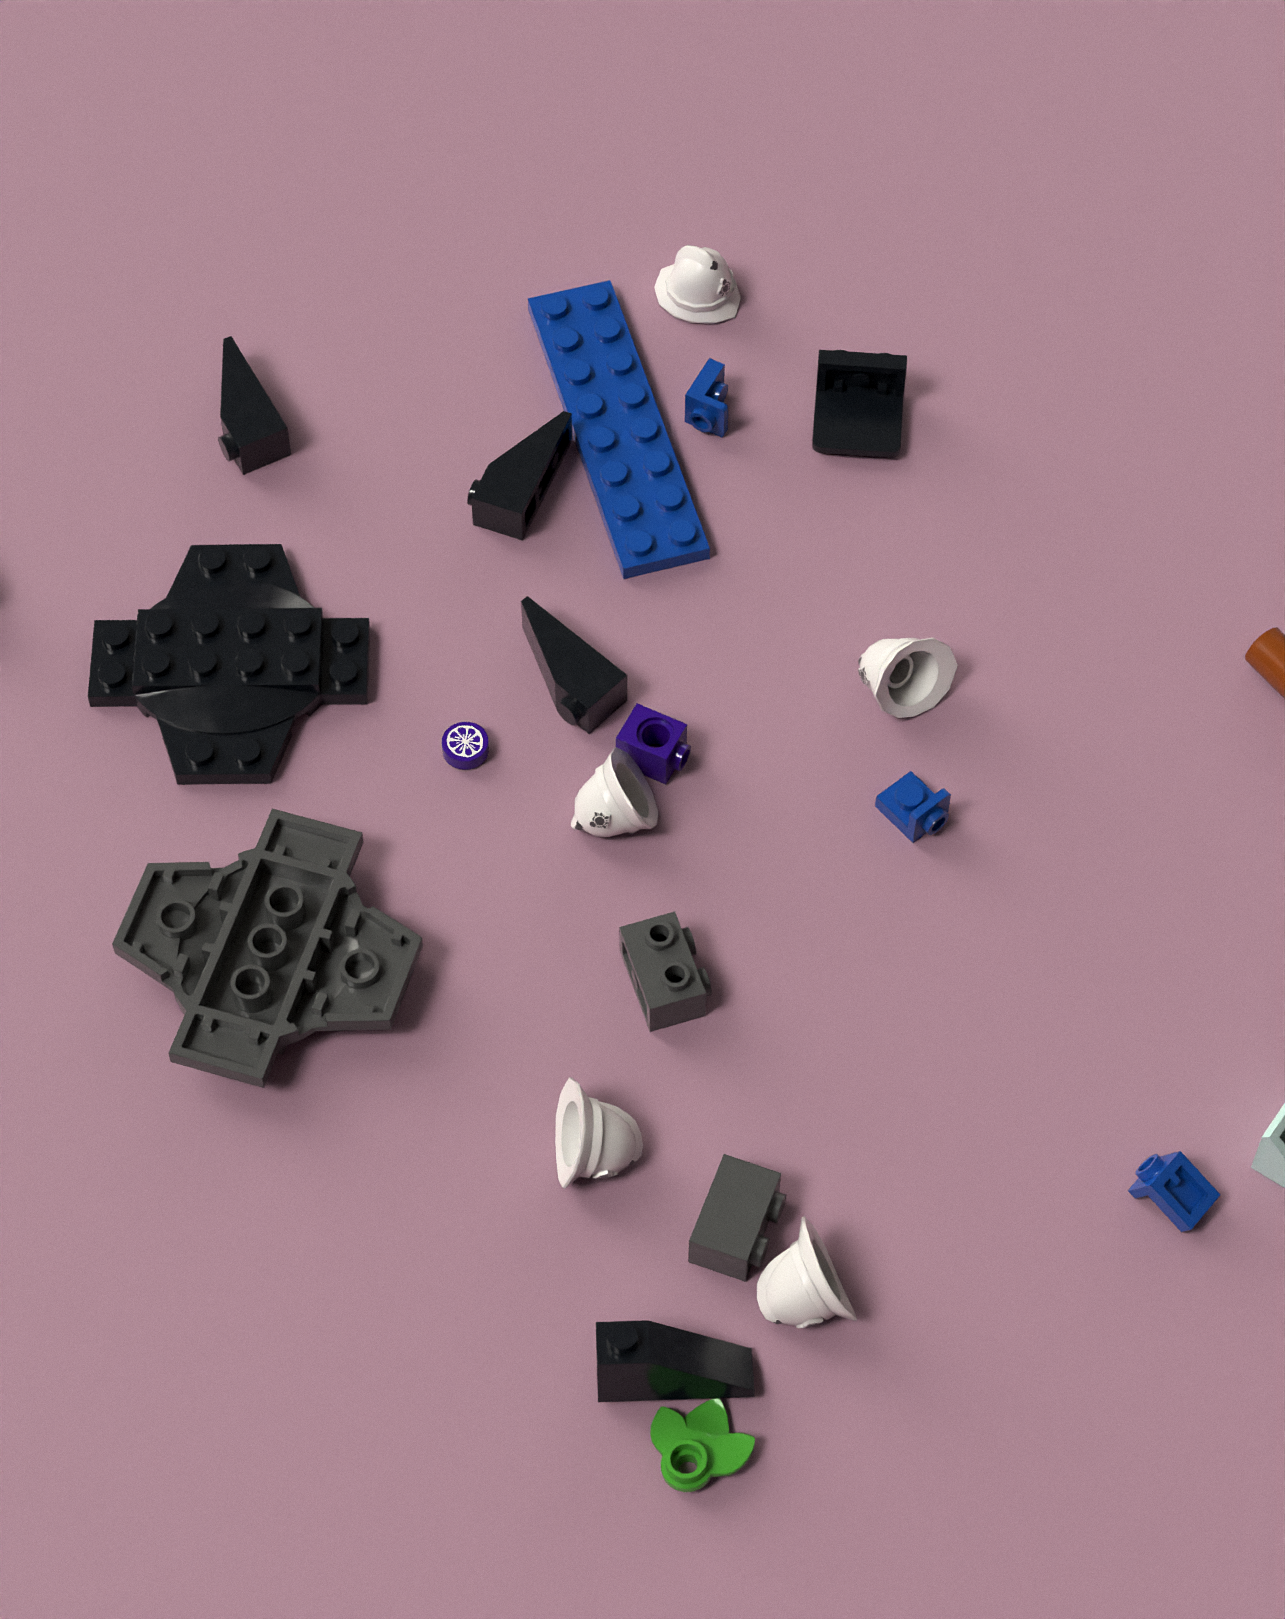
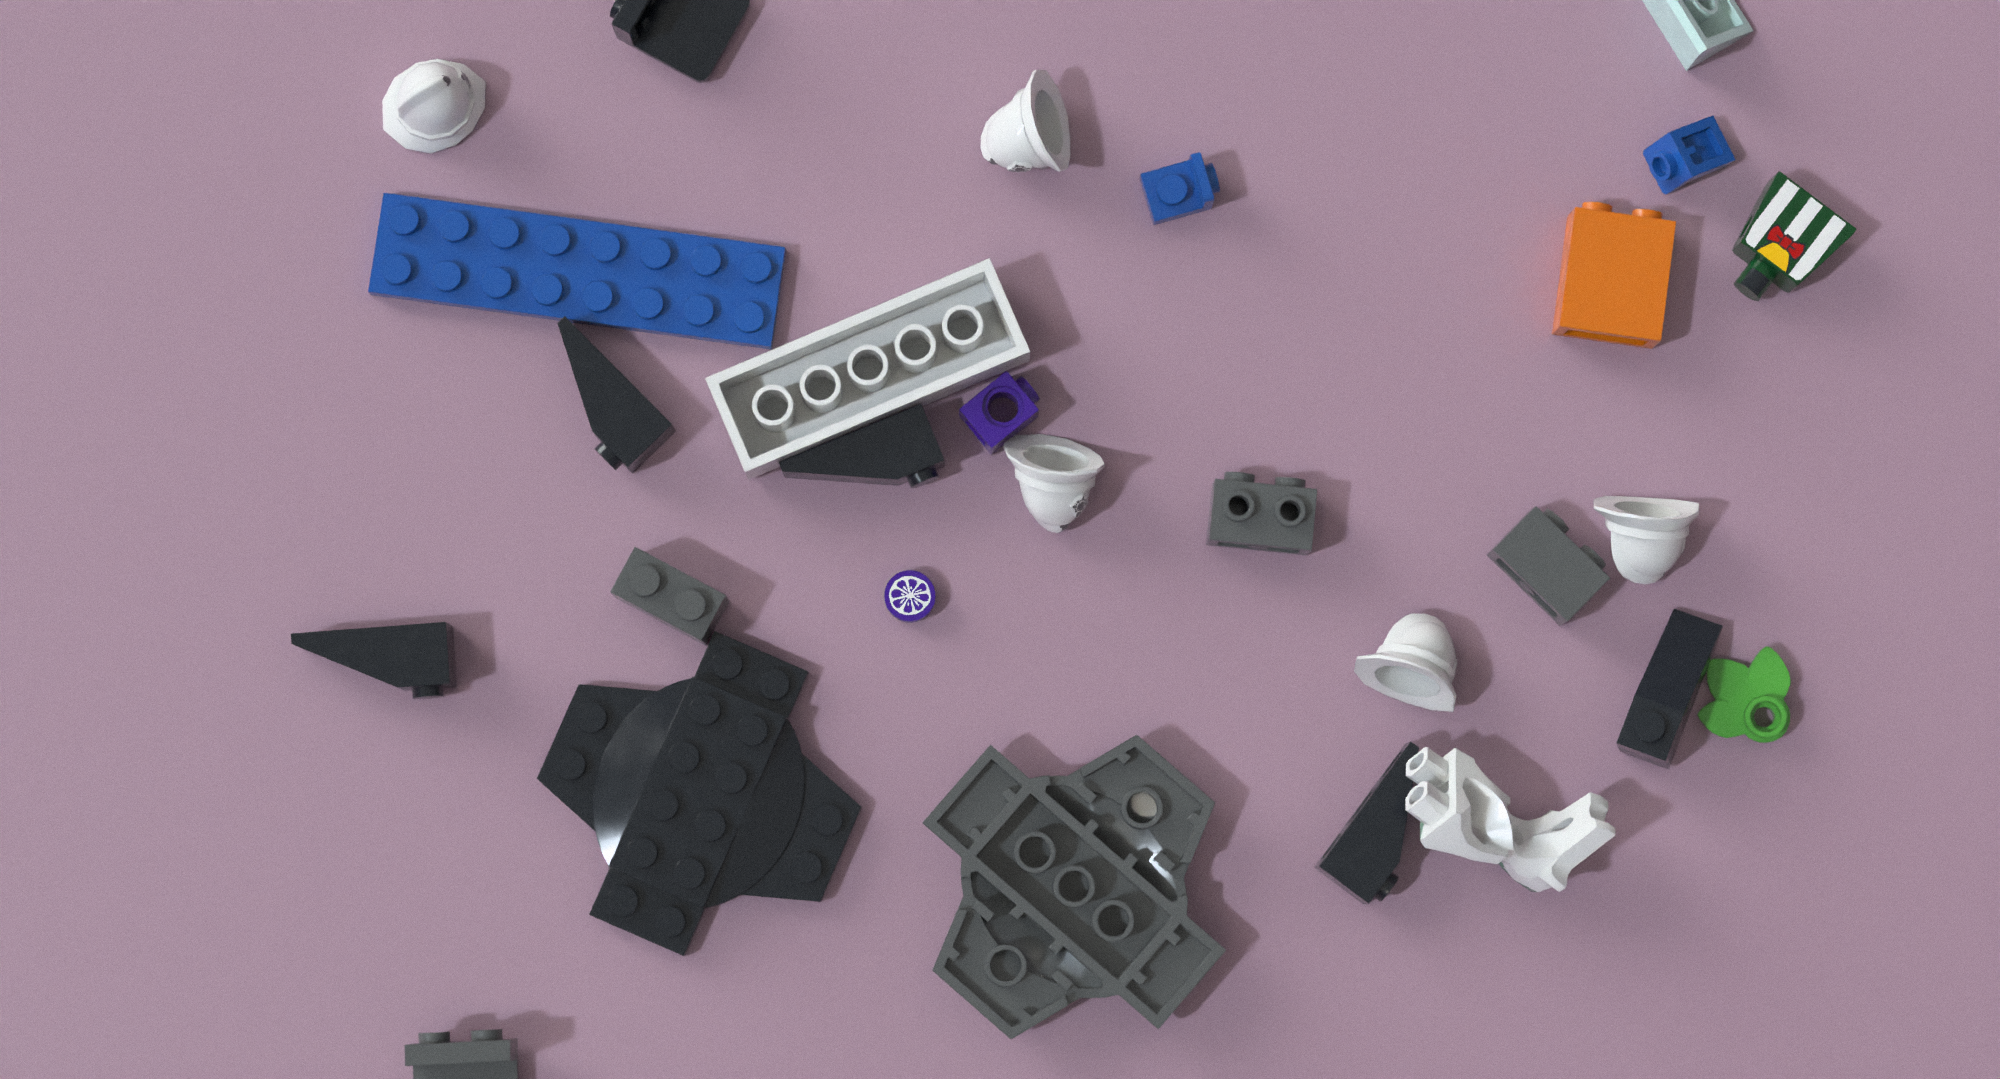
camera: 70 degrees left, 25 degrees up
blue bracket [685,358,728,437] -> none
none -> dark grey brick [610,547,730,646]
none -> white brick [705,258,1030,480]
none -> black slope [1314,741,1419,904]
none -> white hips [1405,747,1616,892]
none -> orange brick [1552,202,1676,349]
none -> torso [1732,171,1857,301]

